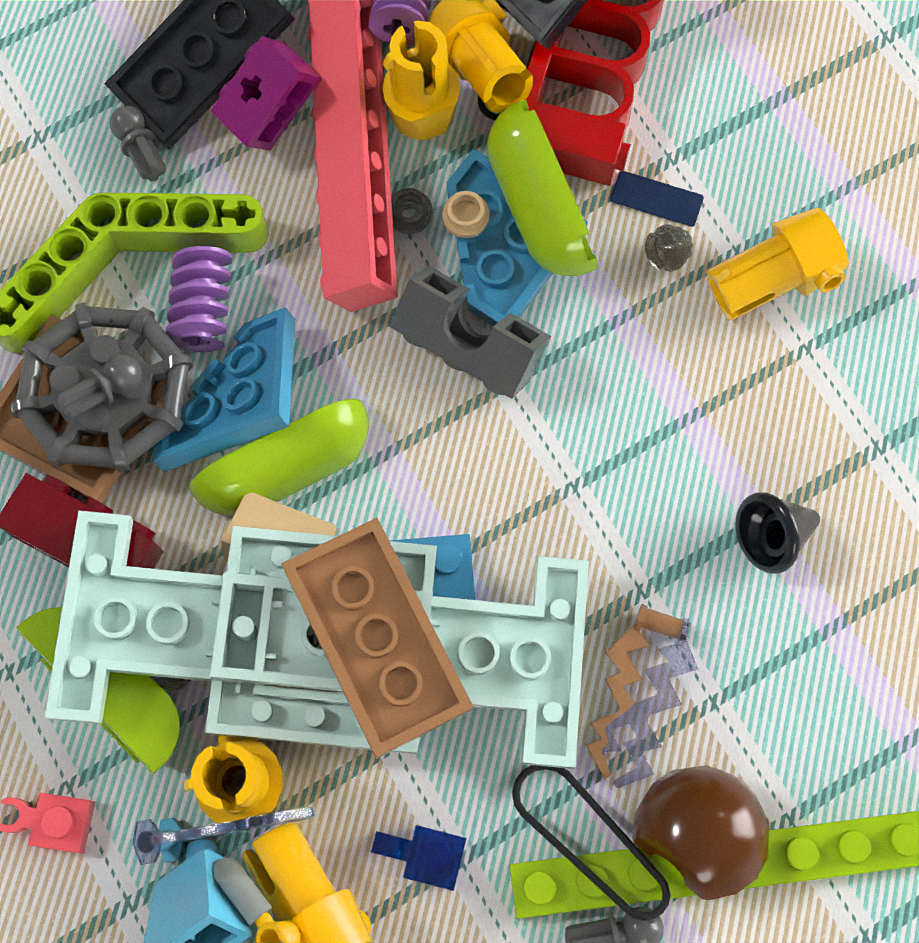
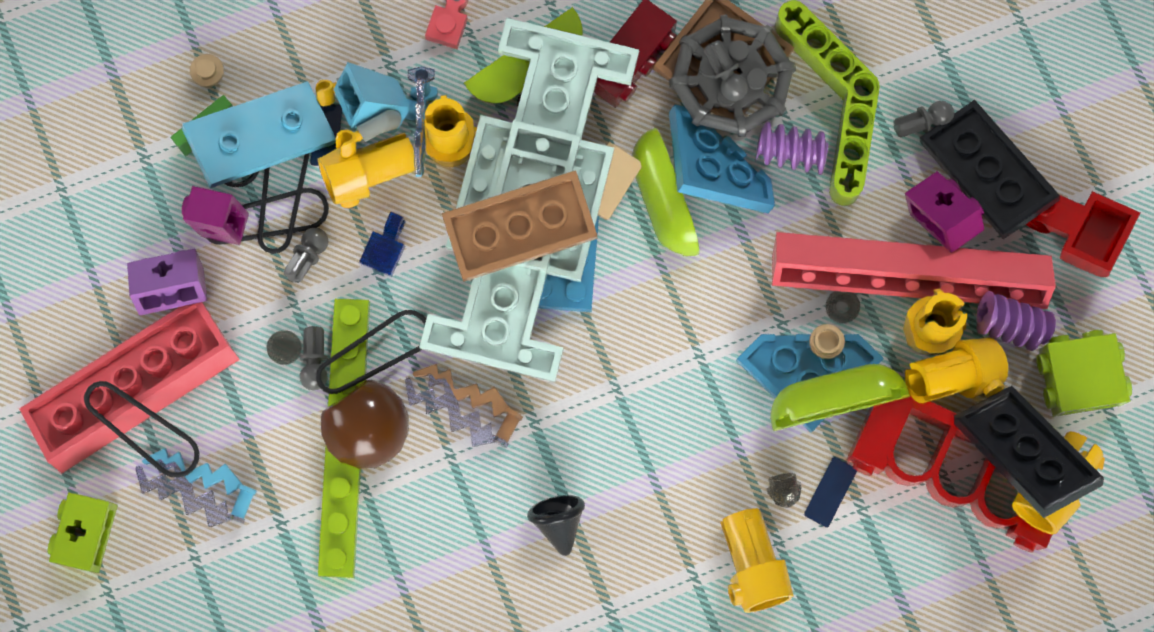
camera: 95 degrees right, 5 degrees up
dark grey arch [389,266,551,399] -> none

